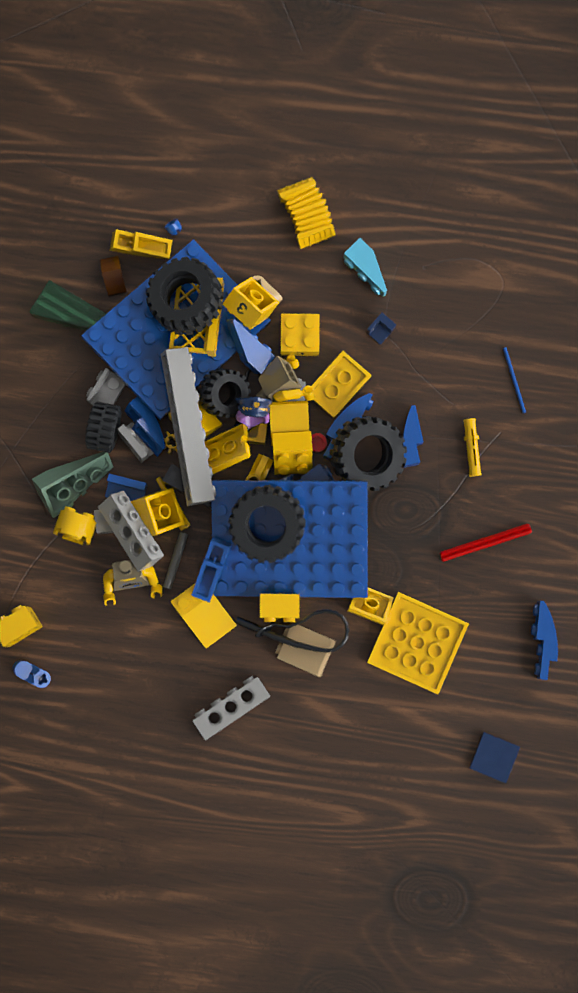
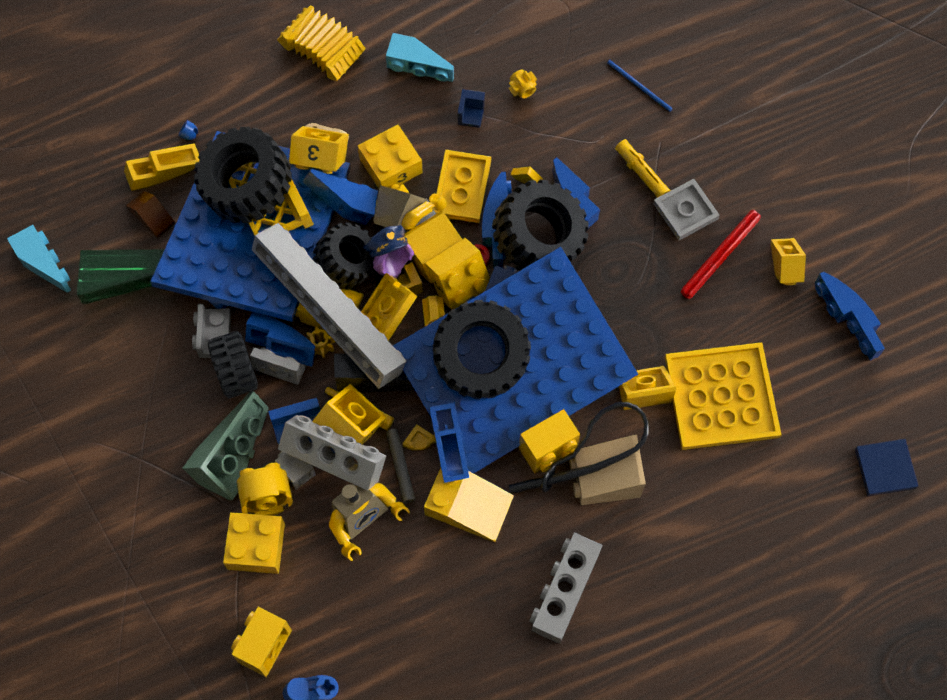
camera: 30 degrees left, 15 degrees down
none -> medium azure slope [7,225,71,292]
none -> yellow brick [223,512,285,574]
none -> yellow tile [402,424,436,450]
none -> yellow gear [509,70,537,98]
none -> yellow tile [511,167,544,184]
none -> light grey plate [653,179,720,241]
none -> yellow slope [771,238,806,285]

